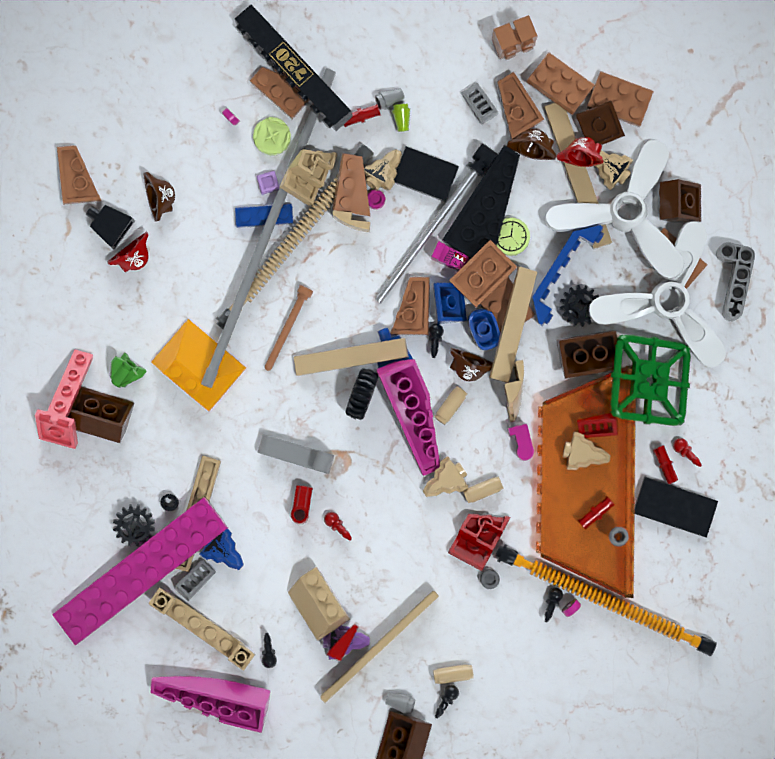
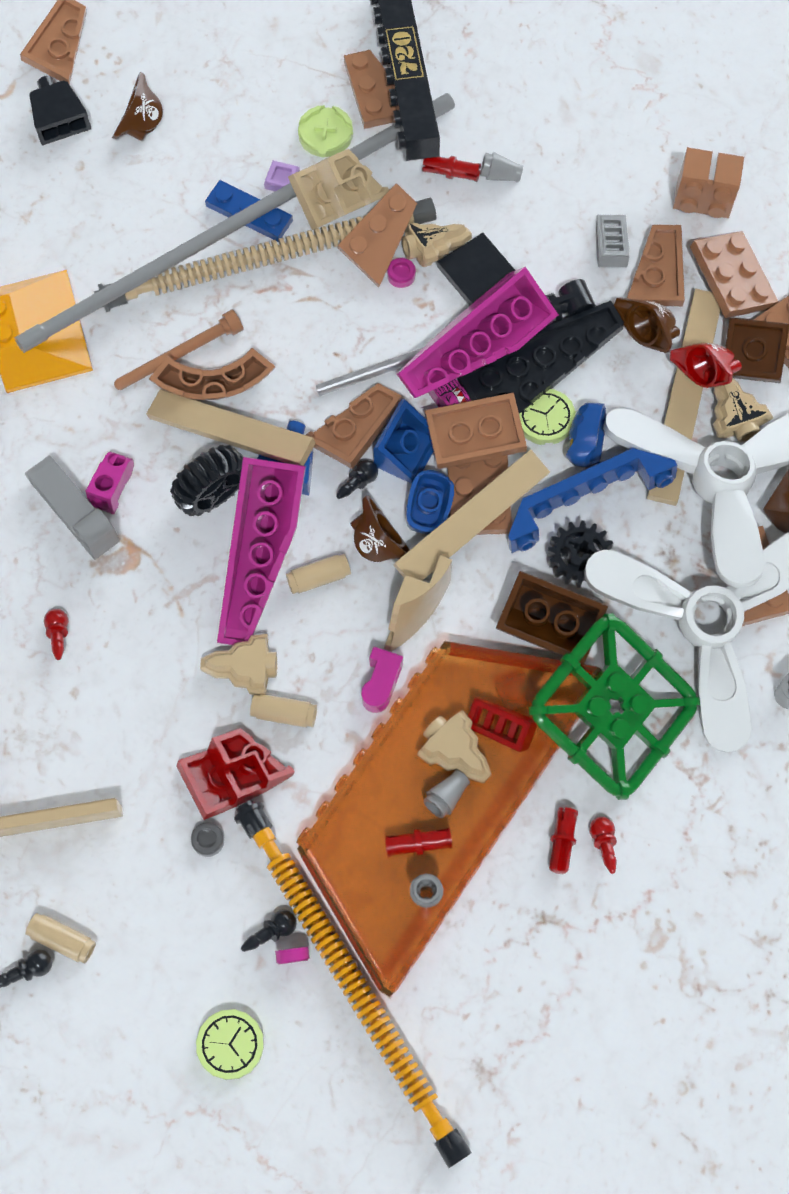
camera: 30 degrees right, 15 degrees down
red hat [107,231,149,273] -> none
dark pink tile [222,107,240,126] -> none
red piece [291,485,313,525] -> none
tan slope [333,210,370,232] -> none
lime cone [392,104,410,132] -> none
black tile [633,477,718,538] -> none
none -> dark pink leg [85,451,134,515]
none -> nougat brick [149,348,275,400]
none -> yellowish green tile [196,1009,264,1080]
none -> dark pink wedge [397,267,559,398]
none -> light grey cone [424,770,470,818]
none -> blue piece [566,403,606,467]

